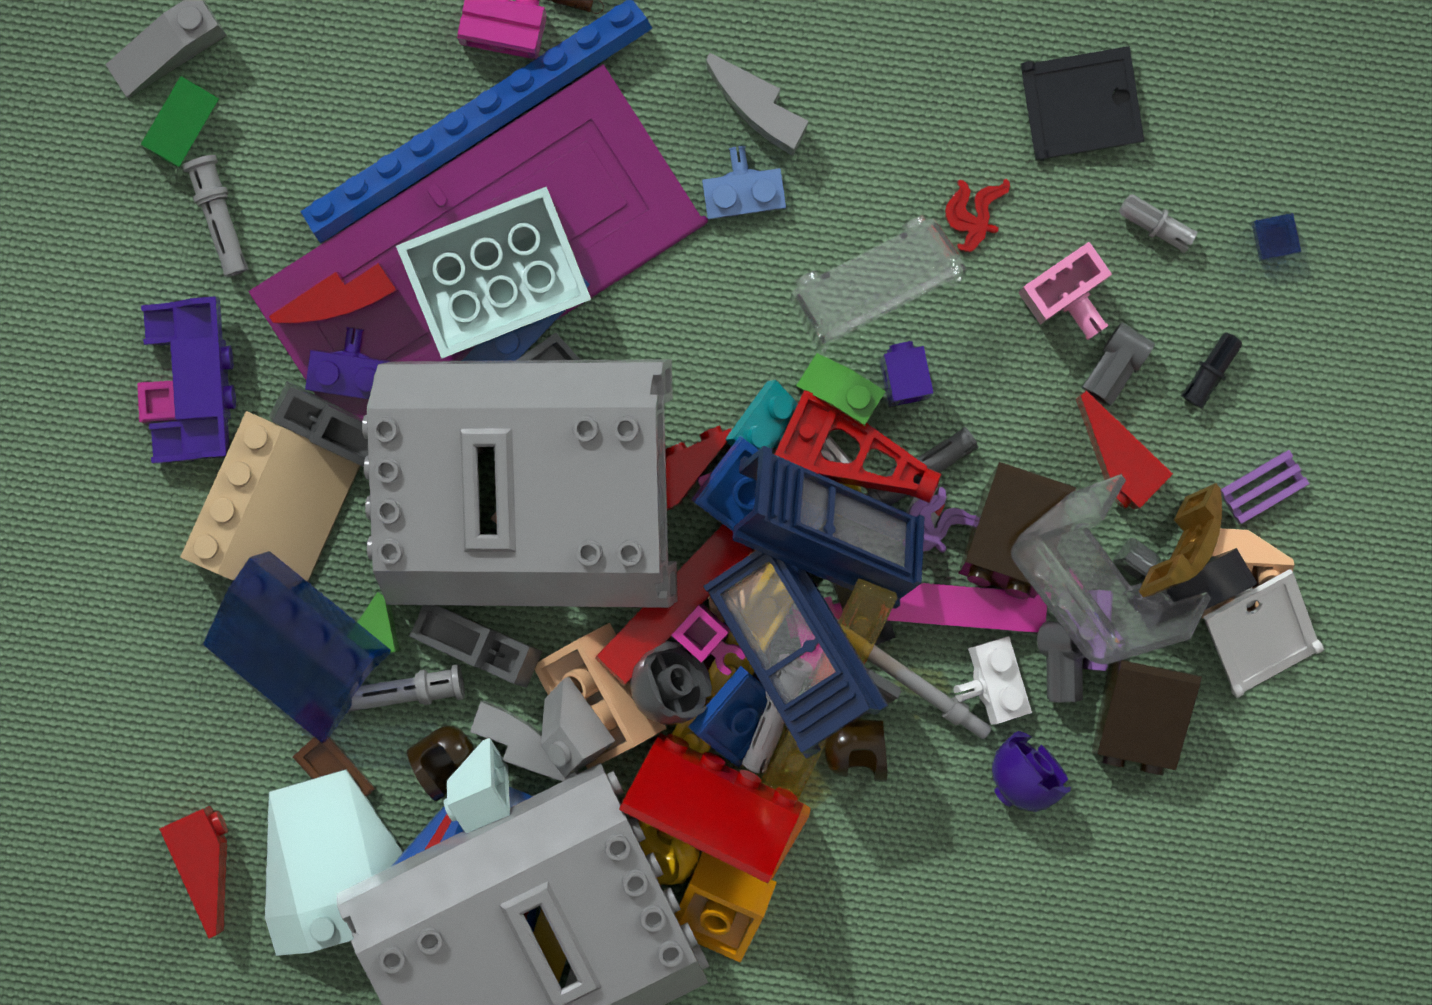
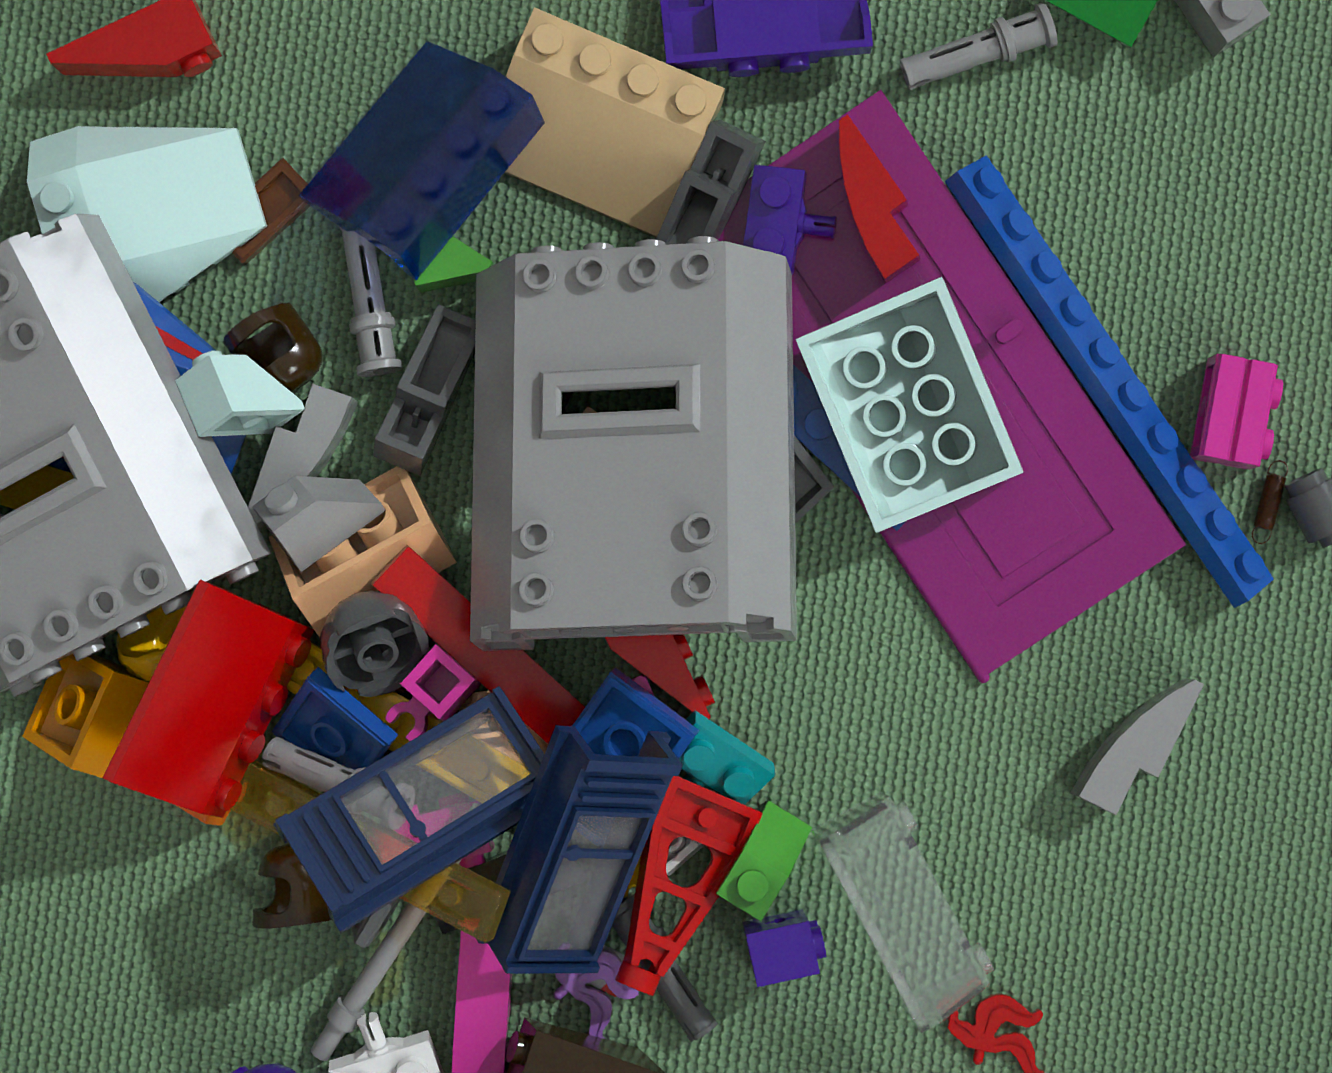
camera: 80 degrees right, 0 degrees up
medium blue plate [702,146,786,220] -> none

